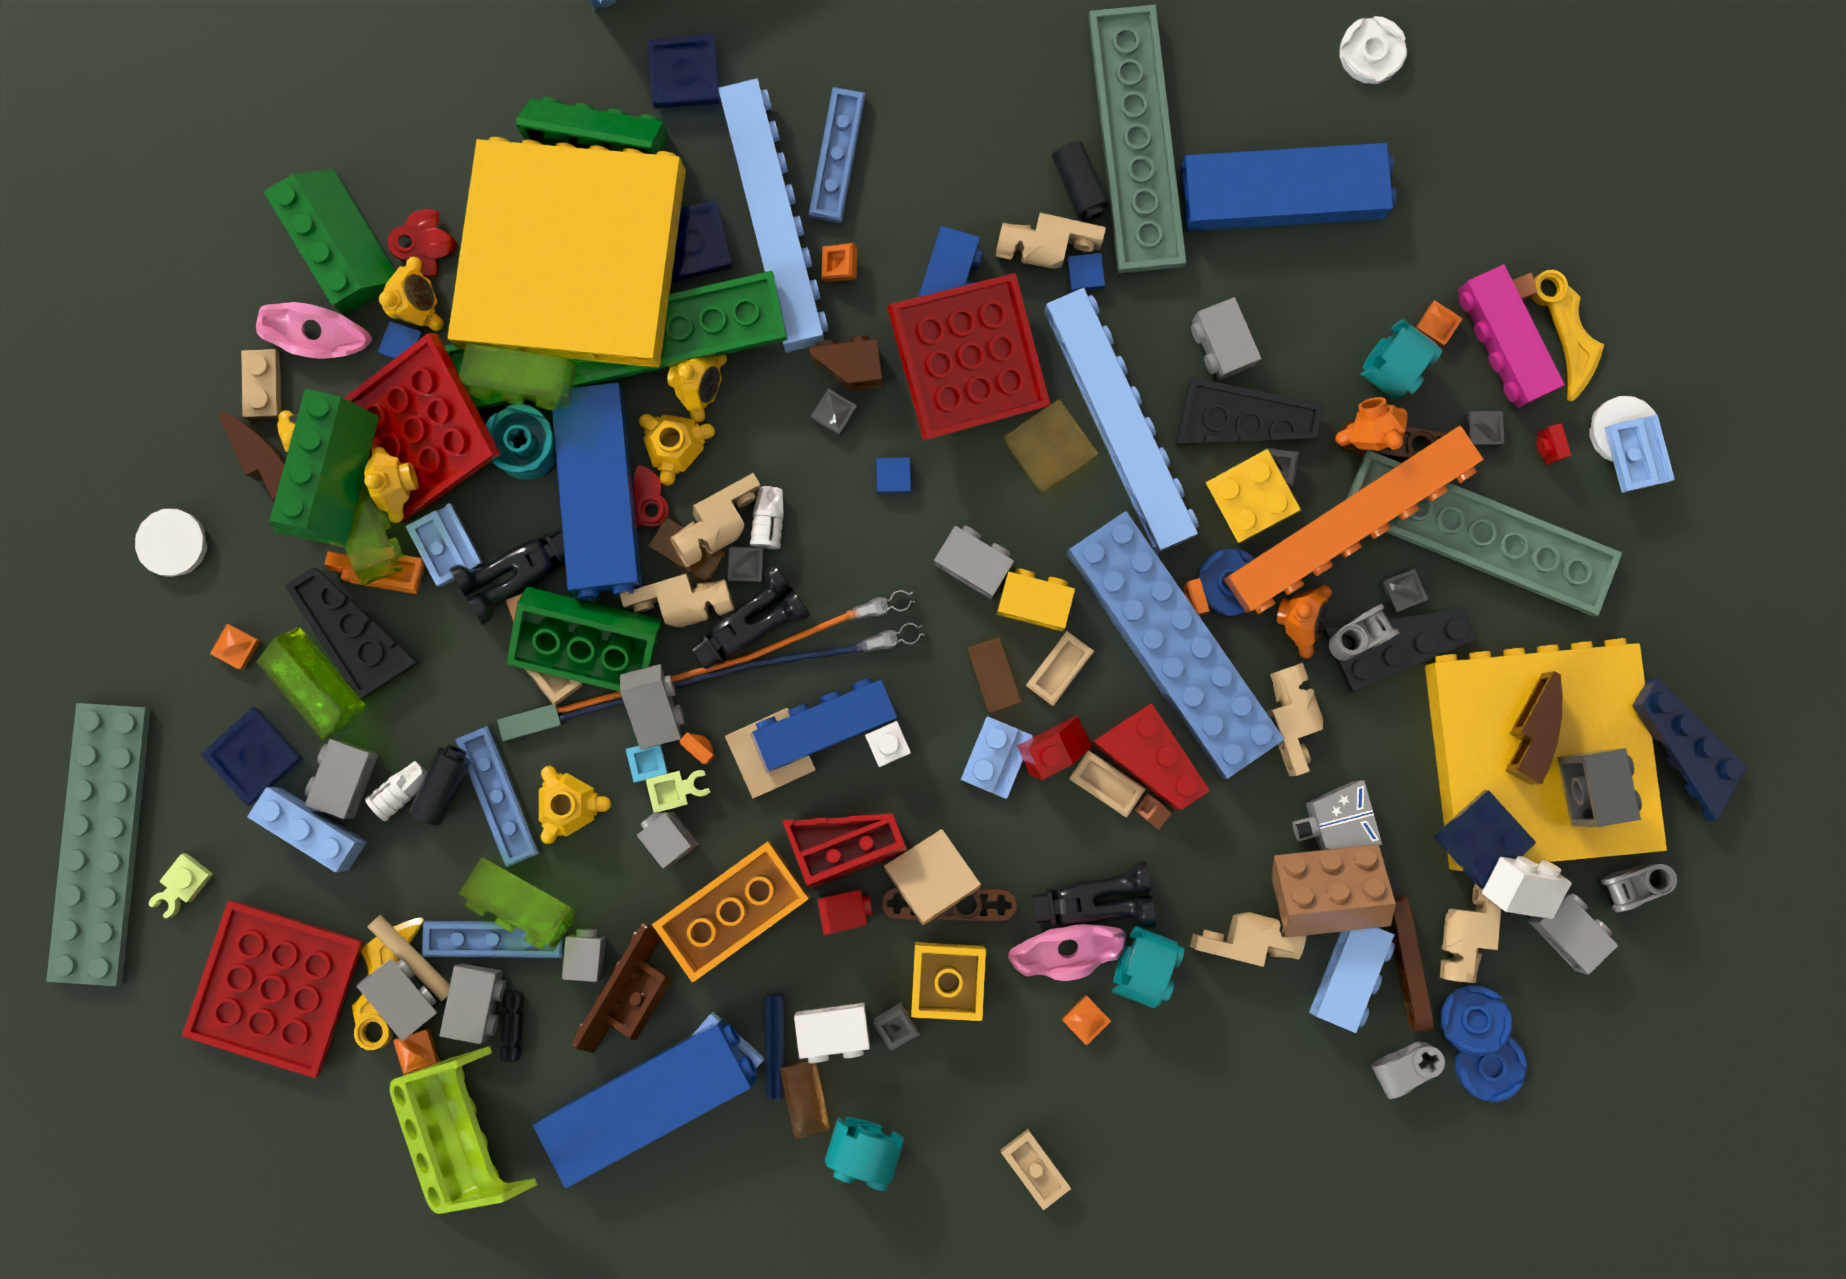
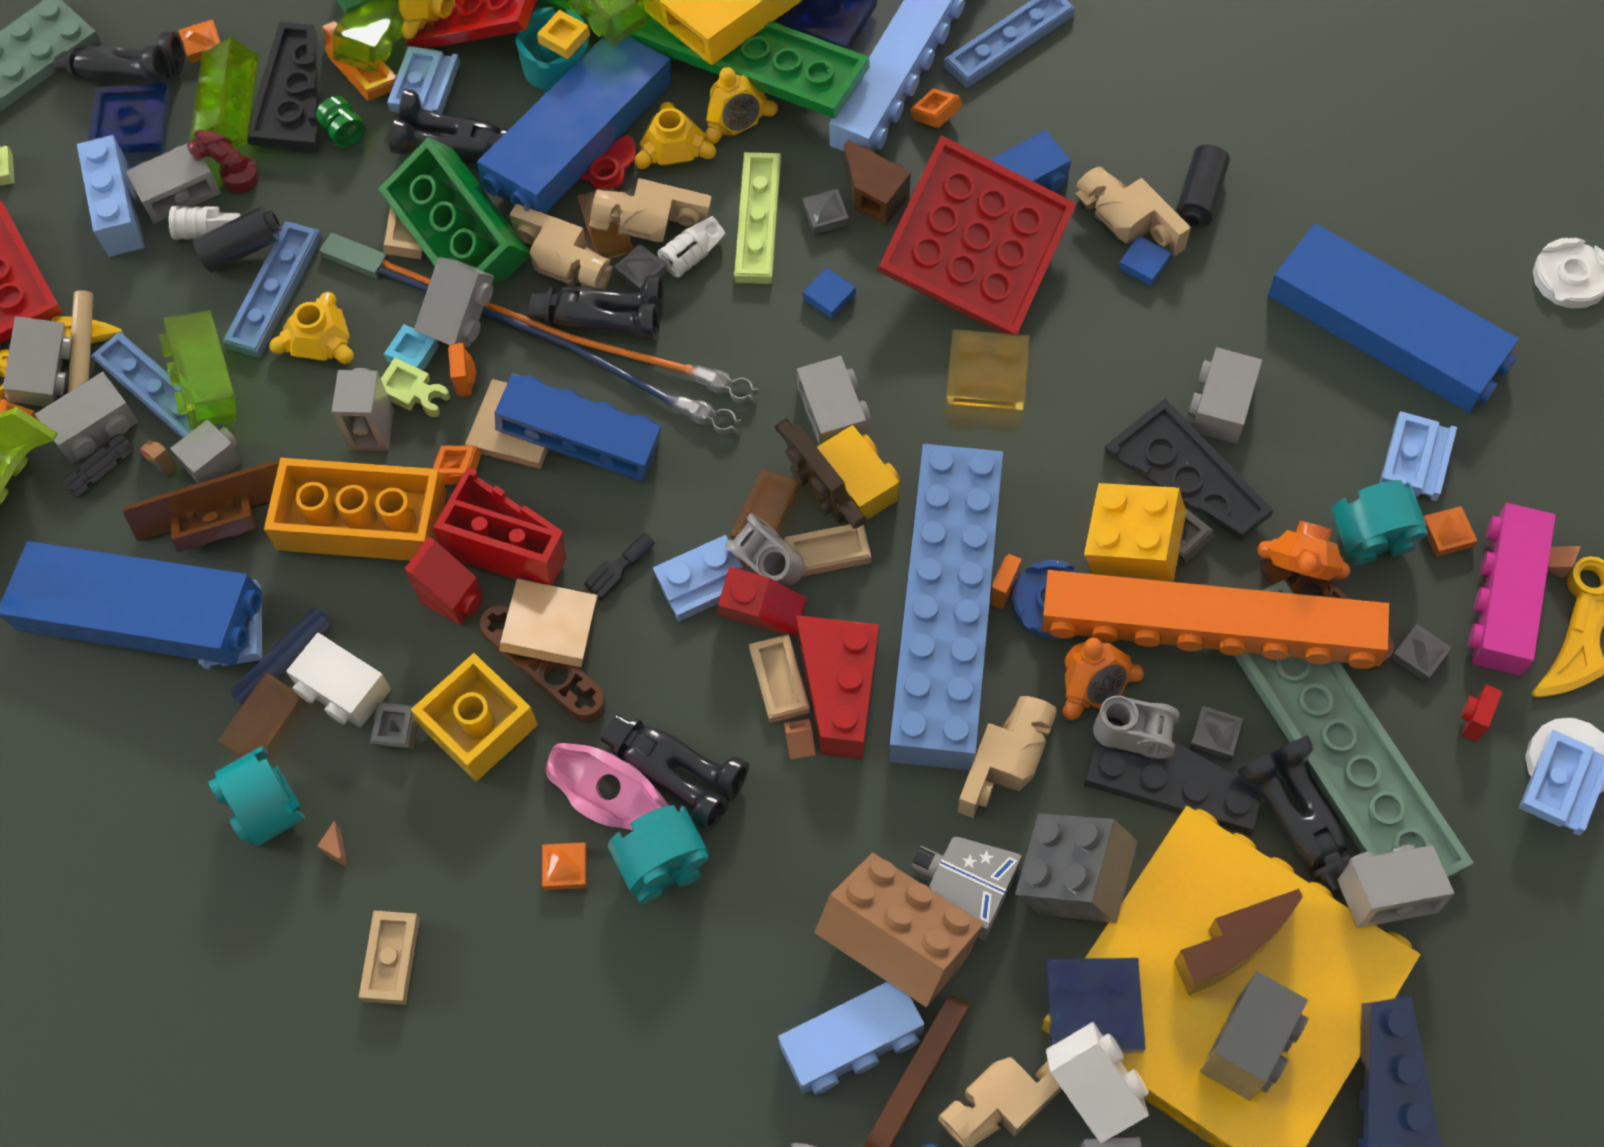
camera: 50 degrees right, 20 degrees down
white brick [865,721,911,768] -> none
light blue brick [1044,287,1199,554] -> none
sand green plate [1088,4,1186,273] -> none
tan plate [1190,912,1307,967] -> none
none -> black piece [53,31,185,85]
none -> medium nougat tile [139,440,177,478]
none -> dark red arm [187,129,259,193]
none -> green wheel [316,96,366,148]
none -> nougat piece [317,821,347,866]
none -> orange tile [433,446,481,485]
none -> yellow plate [537,10,590,59]
none -> black piece [584,532,655,600]
none -> light grey piece [725,513,805,586]
none -> yellowish green tile [734,152,781,284]
none -> dark brown plate [775,418,867,529]
none -> dark grey brick [1015,814,1138,923]
none -> black piece [1236,735,1353,892]
none -> light grey brick [1338,845,1454,928]
none -> light blue plate [1379,411,1457,501]

